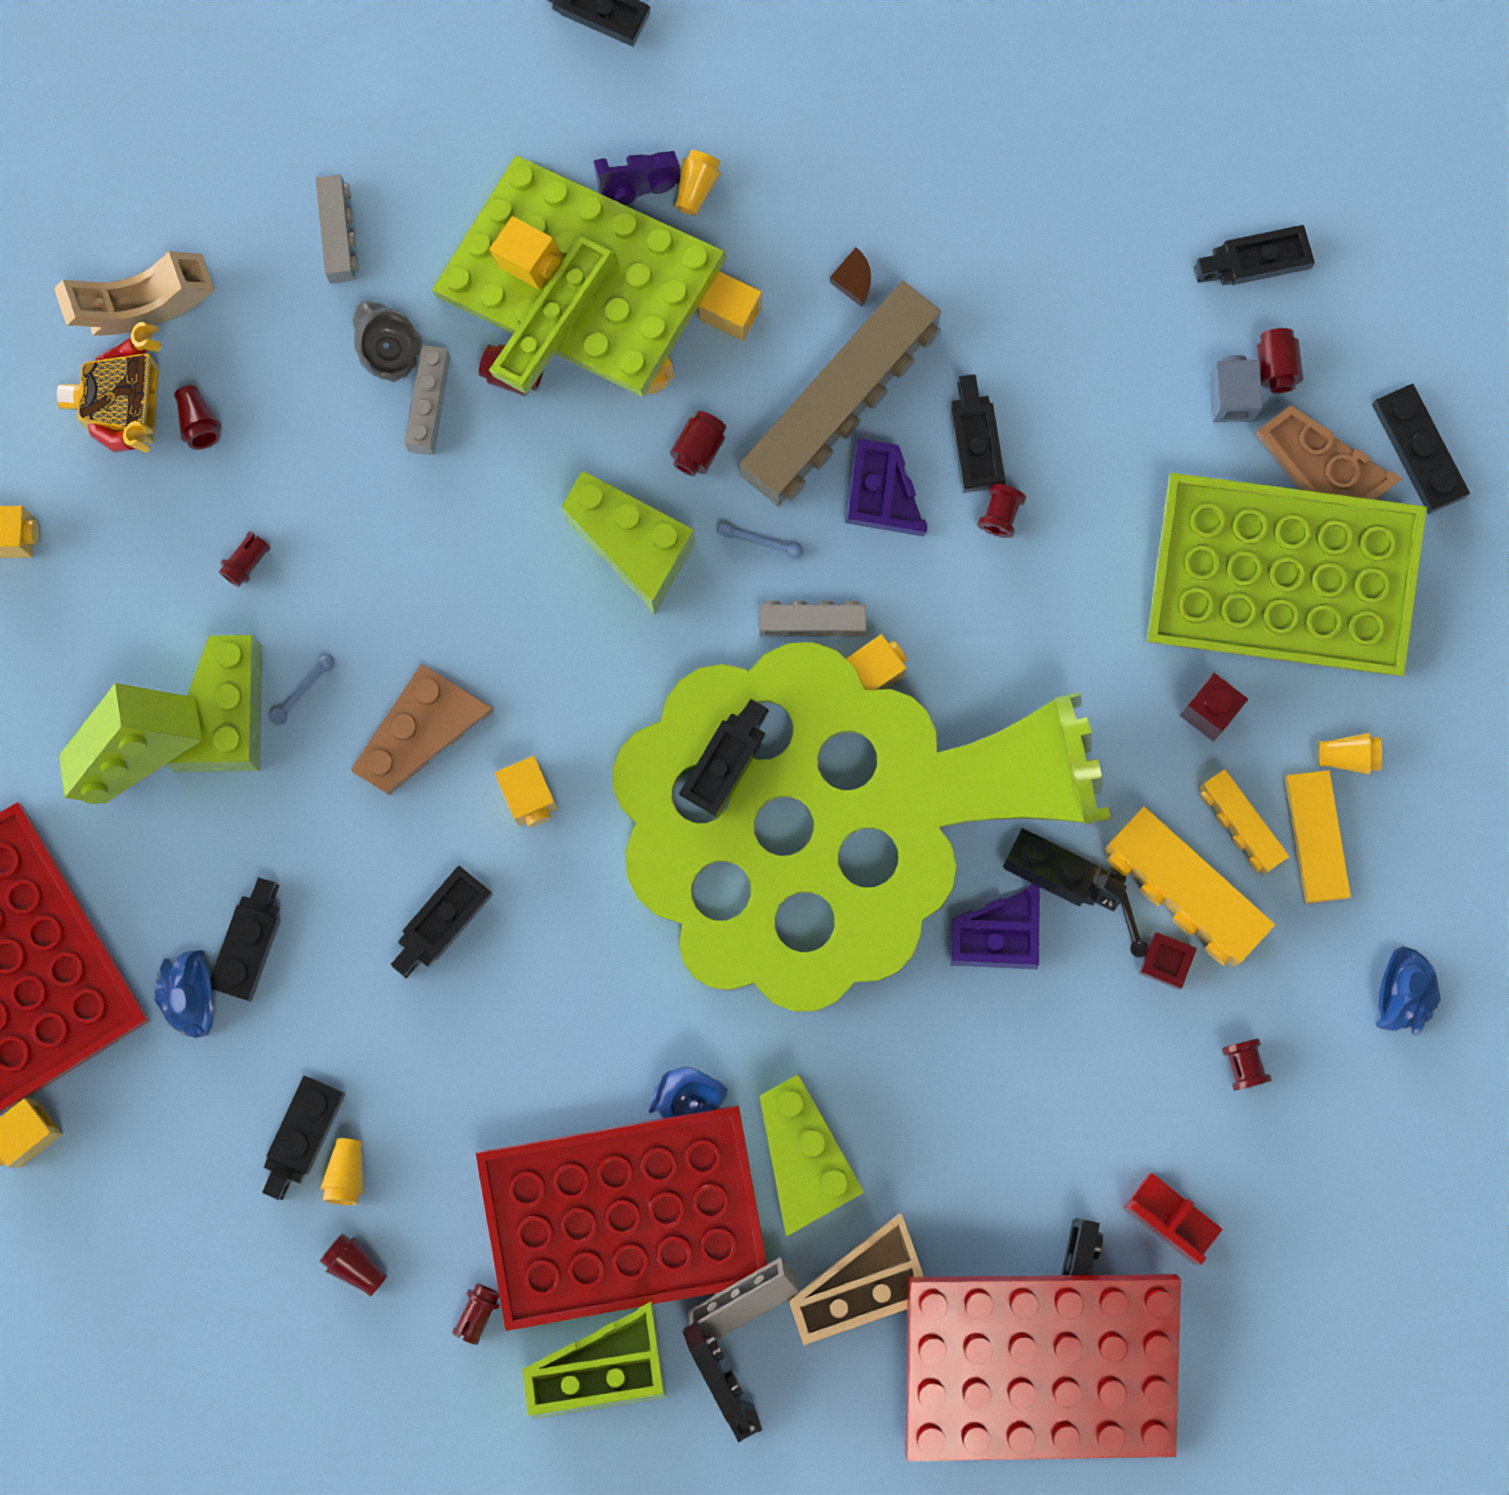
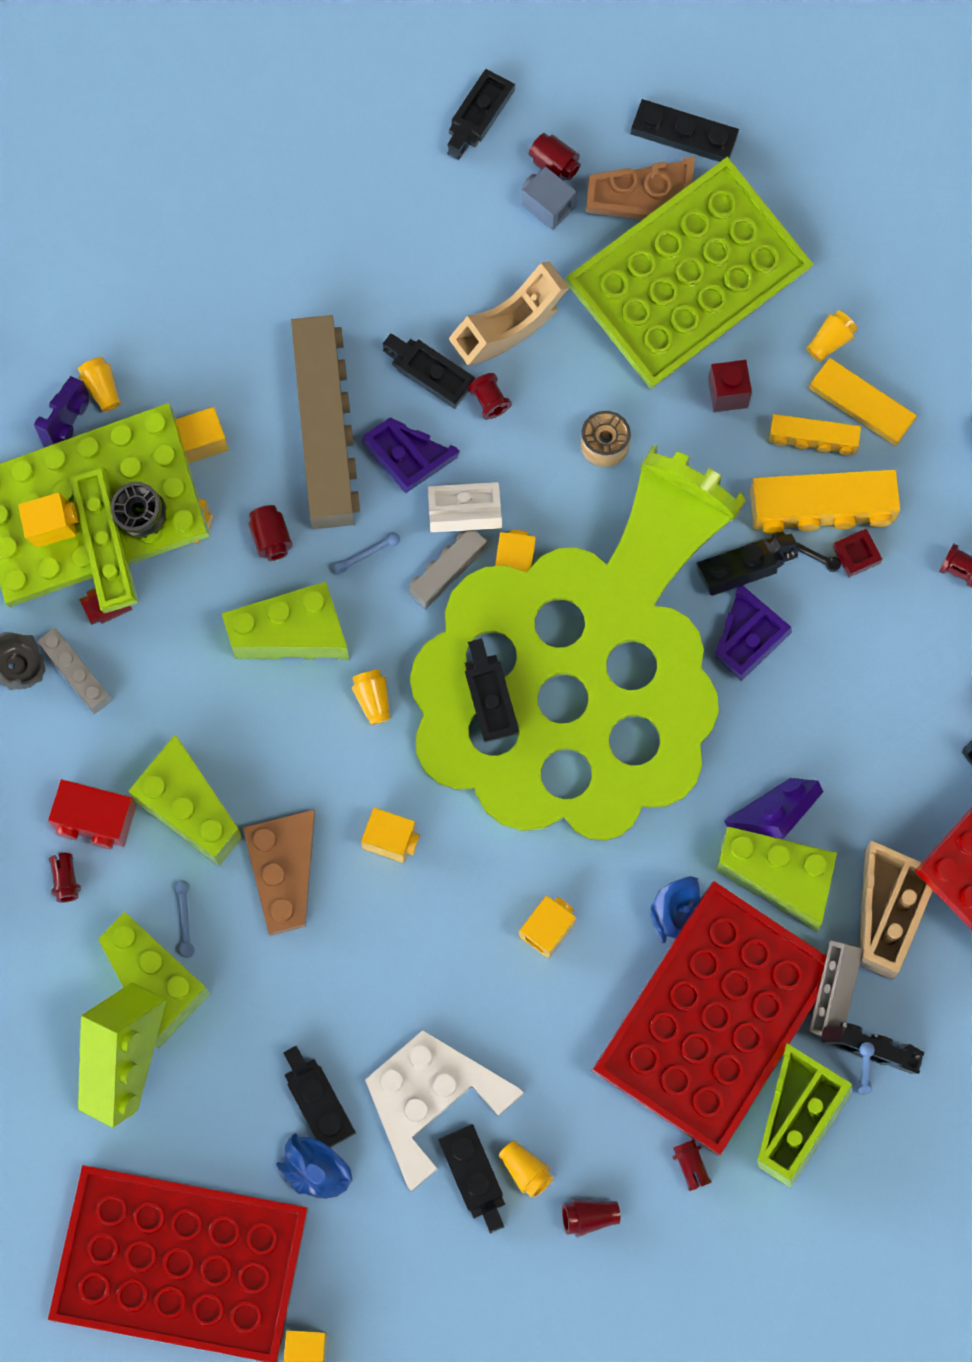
camera: 50 degrees left, 5 degrees down
black hinge [390,866,493,979] -> none
reddish brown tile [830,247,871,307] -> none
none -> red brick [48,779,137,849]
none -> black wheel [111,482,167,538]
none -> lime wedge [128,734,242,866]
none -> yellow cone [351,669,391,725]
none -> white wing [365,1030,524,1192]
none -> white plate [428,482,502,533]
none -> tan arch [448,261,569,365]
none -> yellow brick [519,895,576,959]
none -> tan wheel [580,411,631,467]
none -> dark purple wing [724,778,824,839]
none -> medium blue hinge [856,1042,875,1095]

